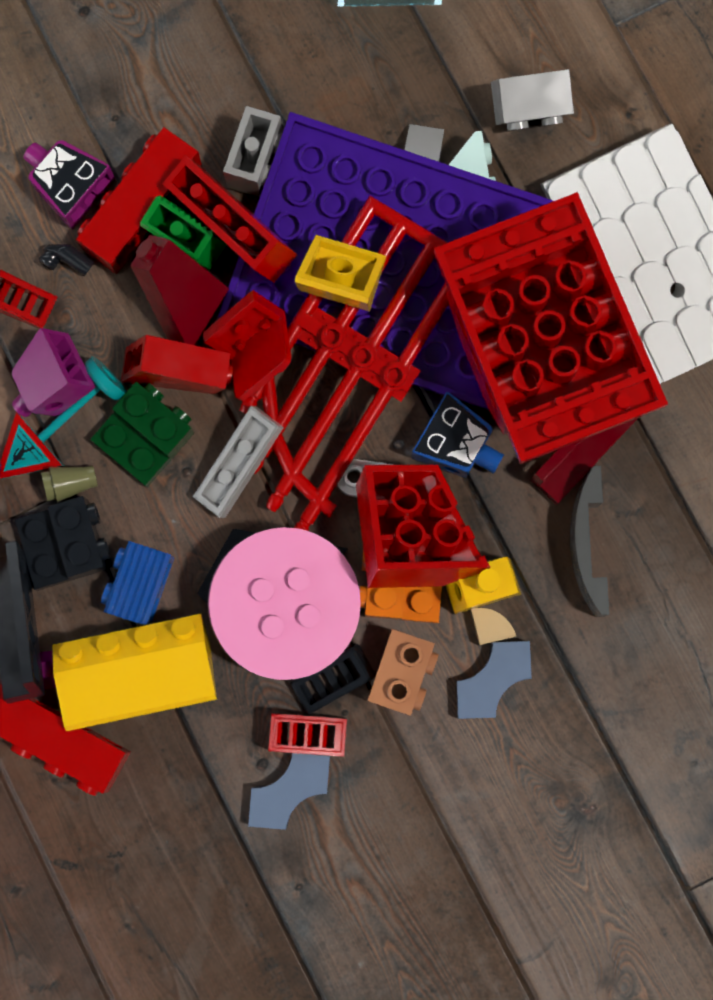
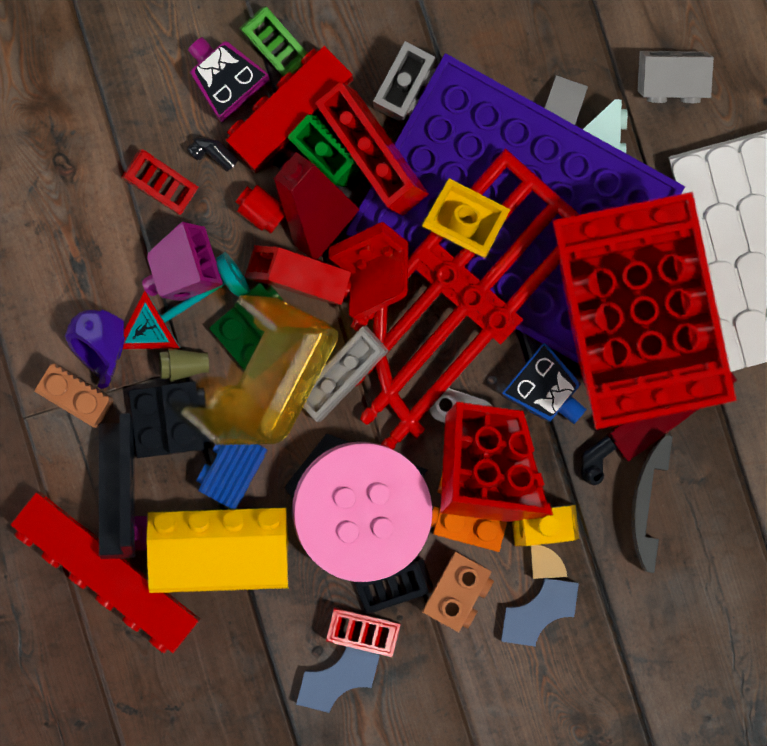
camera: 10 degrees right, 5 degrees up
none -> clear yellow windscreen [182,296,338,445]
none -> red brick [235,185,285,234]
none -> bright green slope [239,6,307,77]
none -> black arm [581,435,617,485]

